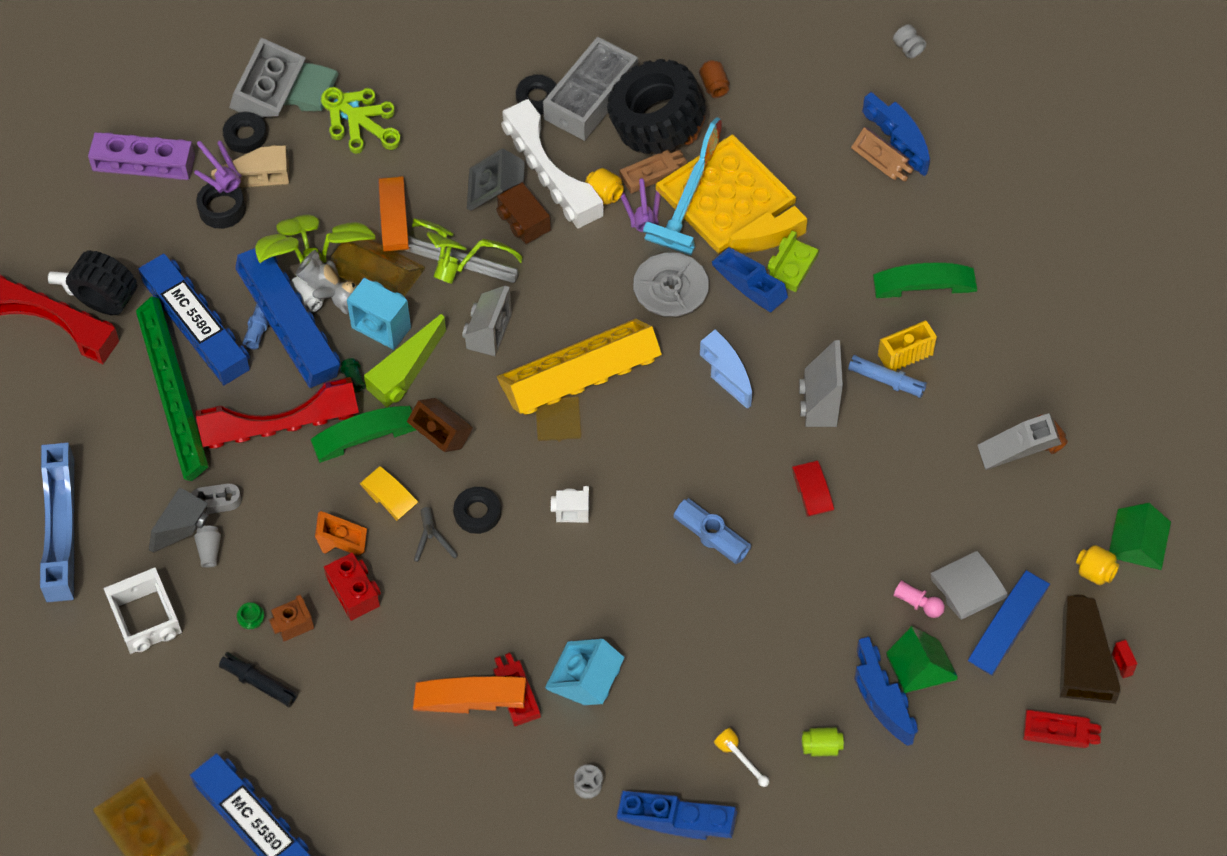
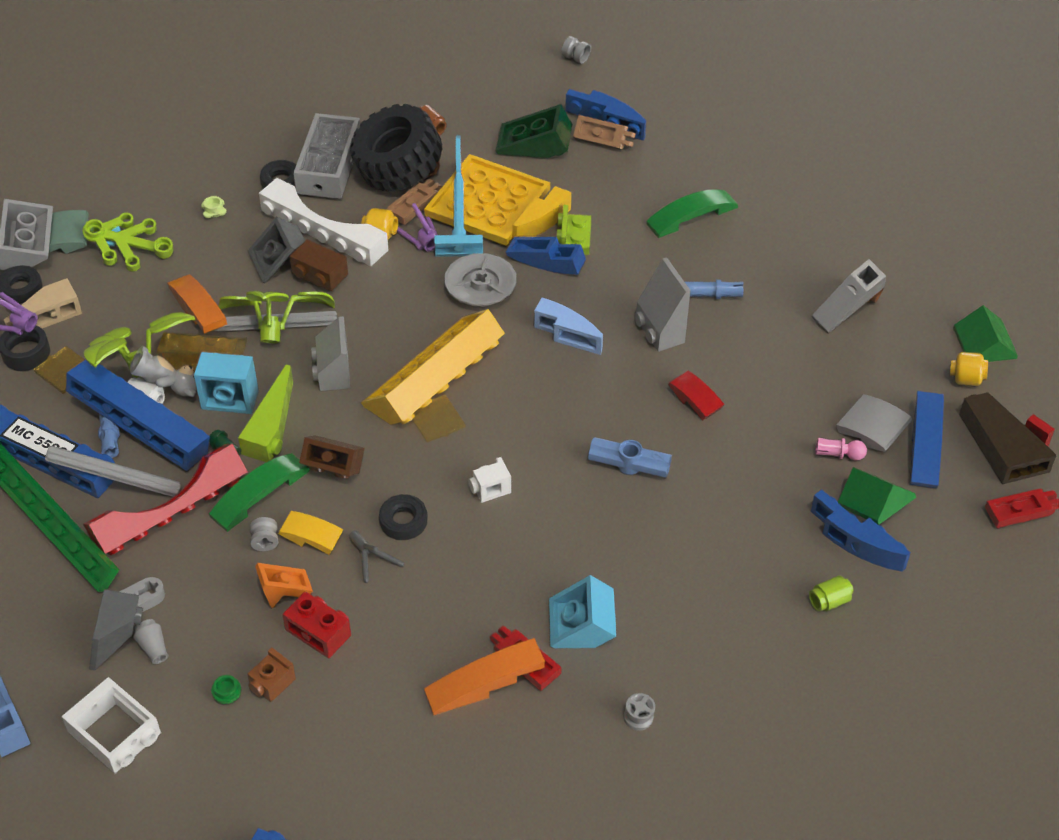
camera: 25 degrees left, 10 degrees down
black pin [219,652,298,708] -> none
blue slope [617,791,737,840] -> none
hinge [714,728,769,787] -> none
yellow brick [877,320,937,371] -> none
none -> clear yellow piece [34,346,85,394]
none -> light grey axle [45,446,181,497]
none -> yellowish green plate [201,196,227,218]
none -> light grey wheel [250,517,278,551]
none -> dark green slope [495,104,573,158]

